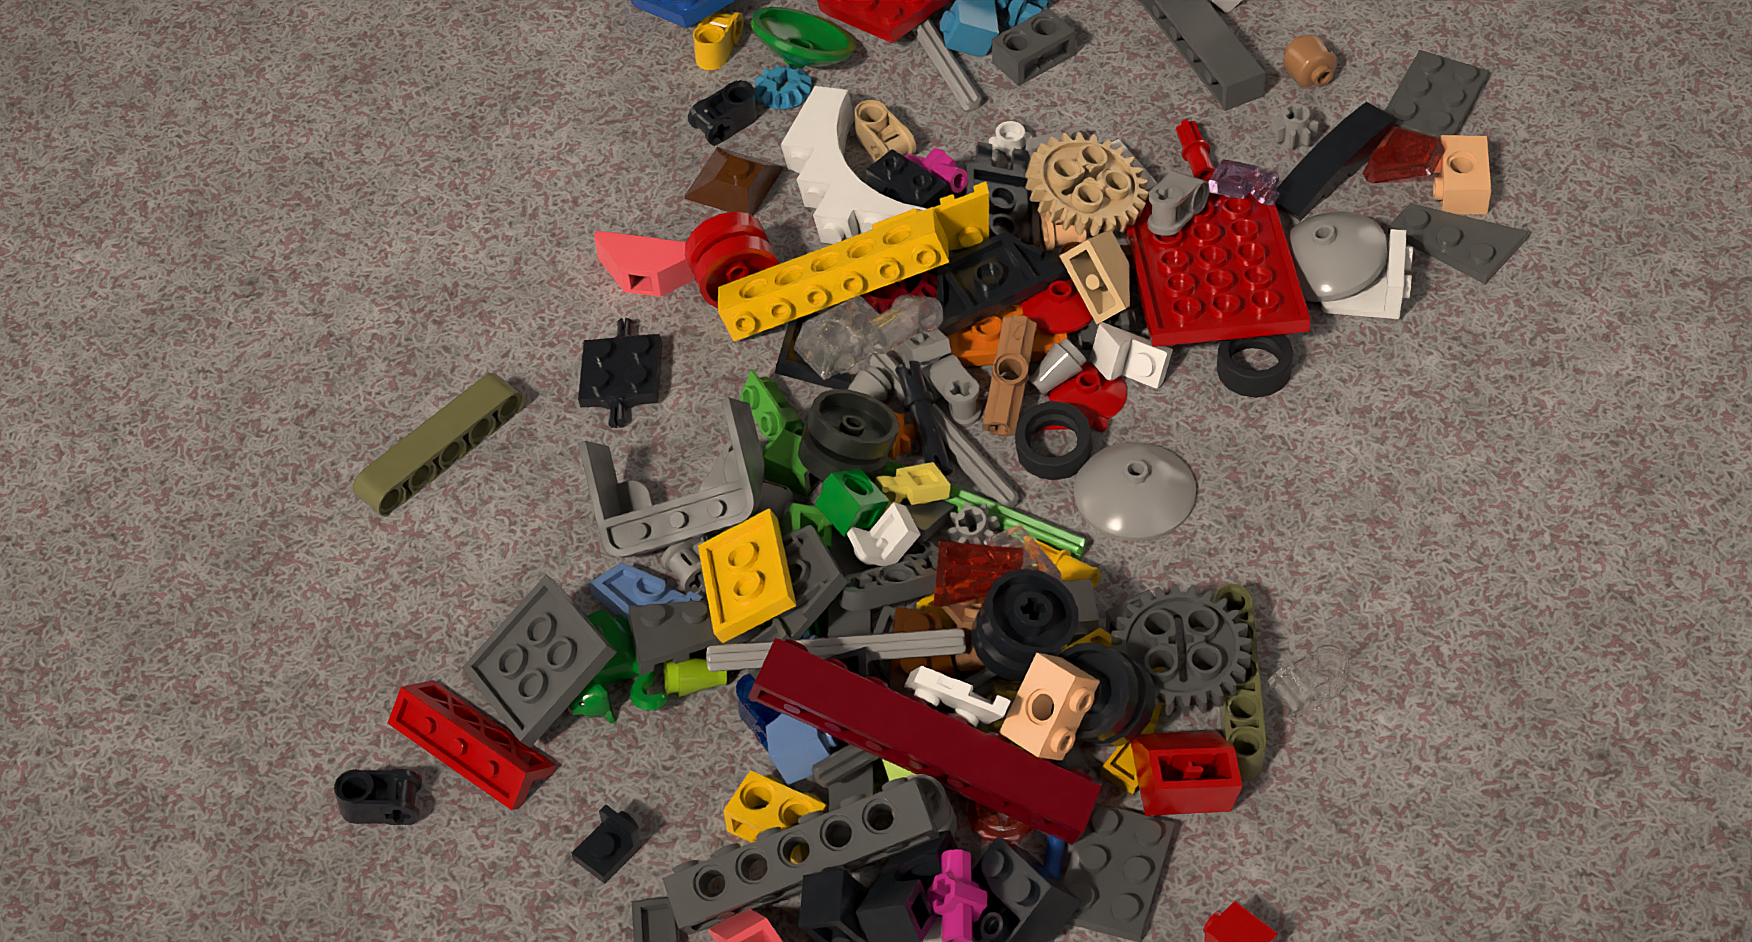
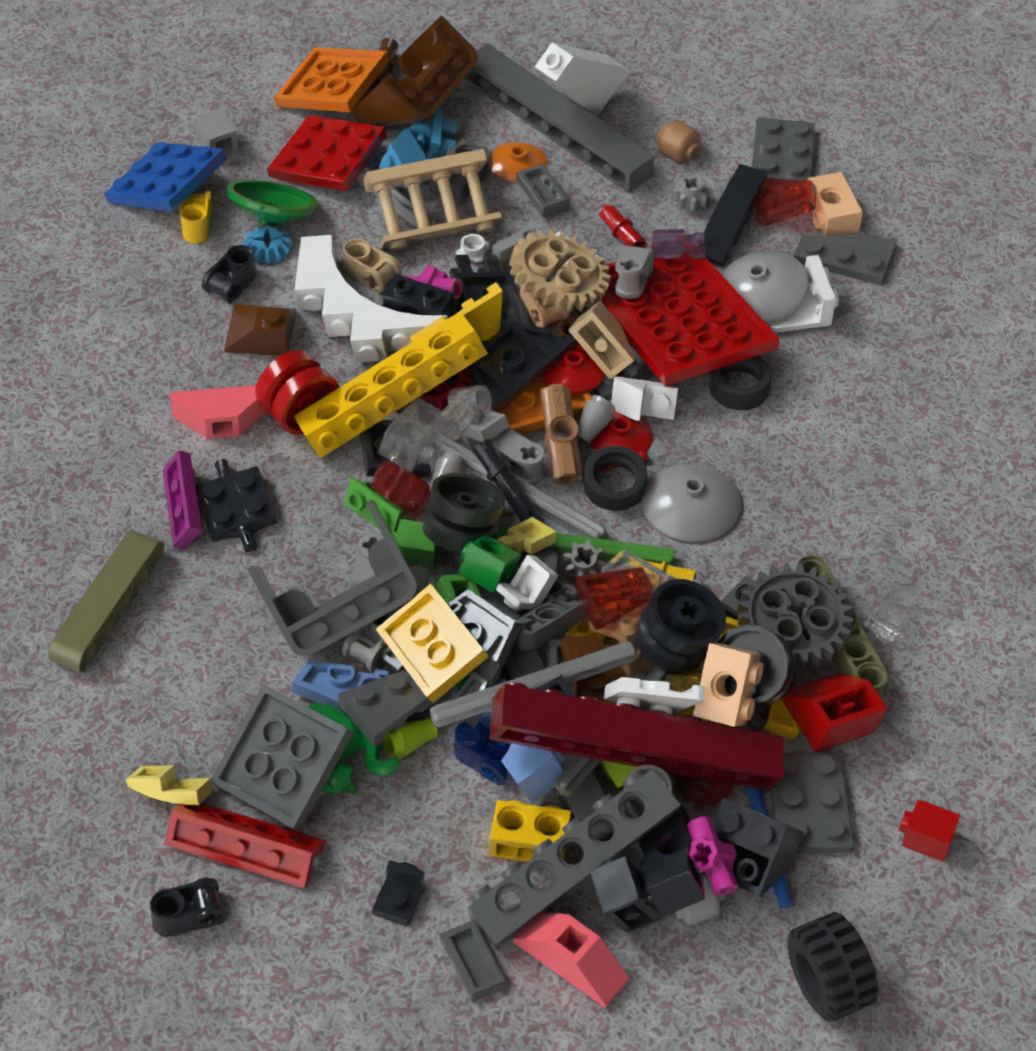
camera: 25 degrees left, 0 degrees up
none -> light yellow slope [126,765,213,805]
none -> magenta plate [162,450,203,549]
none -> tan fence [363,149,502,252]
none -> clear red gear [371,461,430,512]
none -> orange dish [492,142,547,182]
none -> dark grey plate [516,164,570,218]

